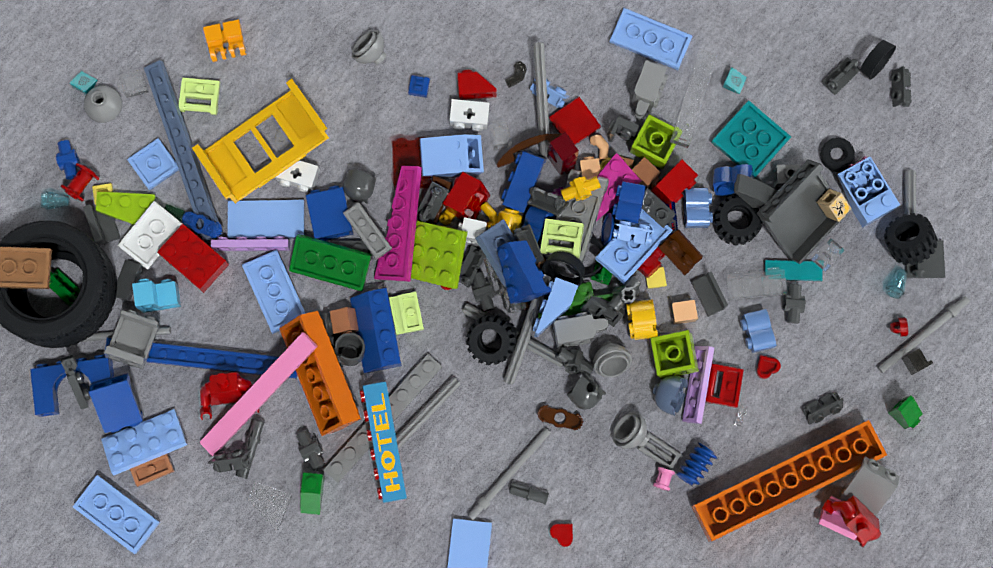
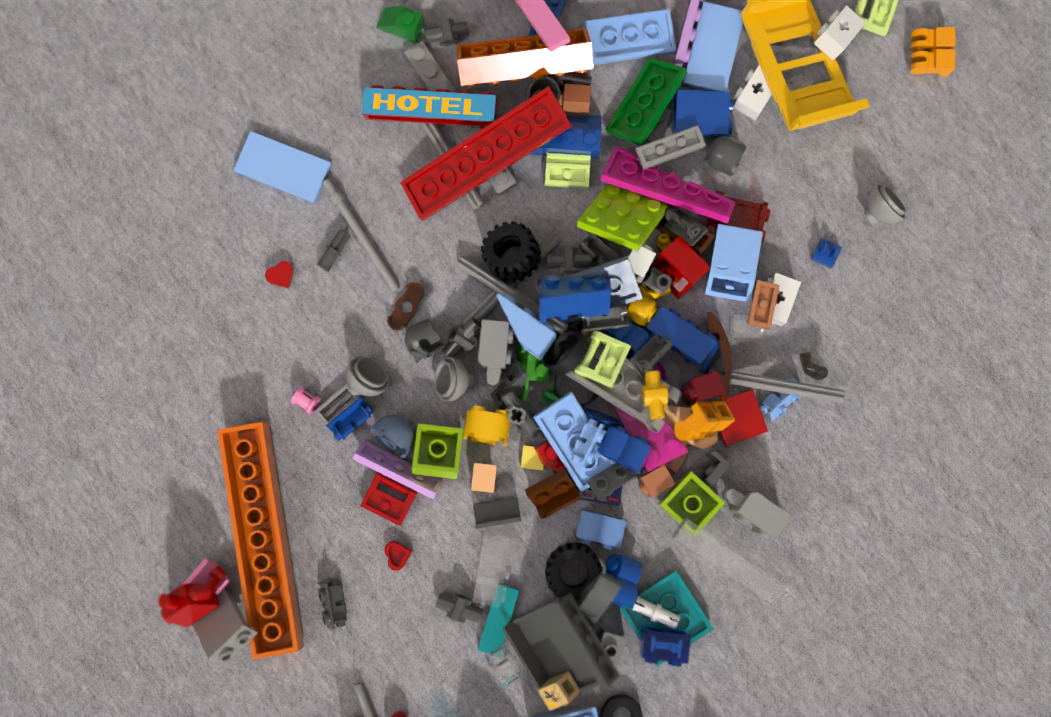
camera: 110 degrees right, 5 degrees up
red slope [457,70,497,100] -> none
light blue tile [609,8,692,70] -> none
red slope [651,159,698,205] -> none
blue piece [676,443,717,486] -> none
teal slope [723,67,747,94] -> none
medium blue brick [740,309,777,353] -> none
green slope [888,395,923,429] -> none
none -> blue hinge [326,396,373,441]
none -> red plate [400,86,572,221]
none -> white pin [632,596,680,630]
none -> clear blue brick [639,626,691,667]
none -> dark grey axle [642,267,672,295]
none -> light orange legs [674,401,735,441]
none -> nougat plate [746,280,780,330]
none -> white brick [814,5,866,60]

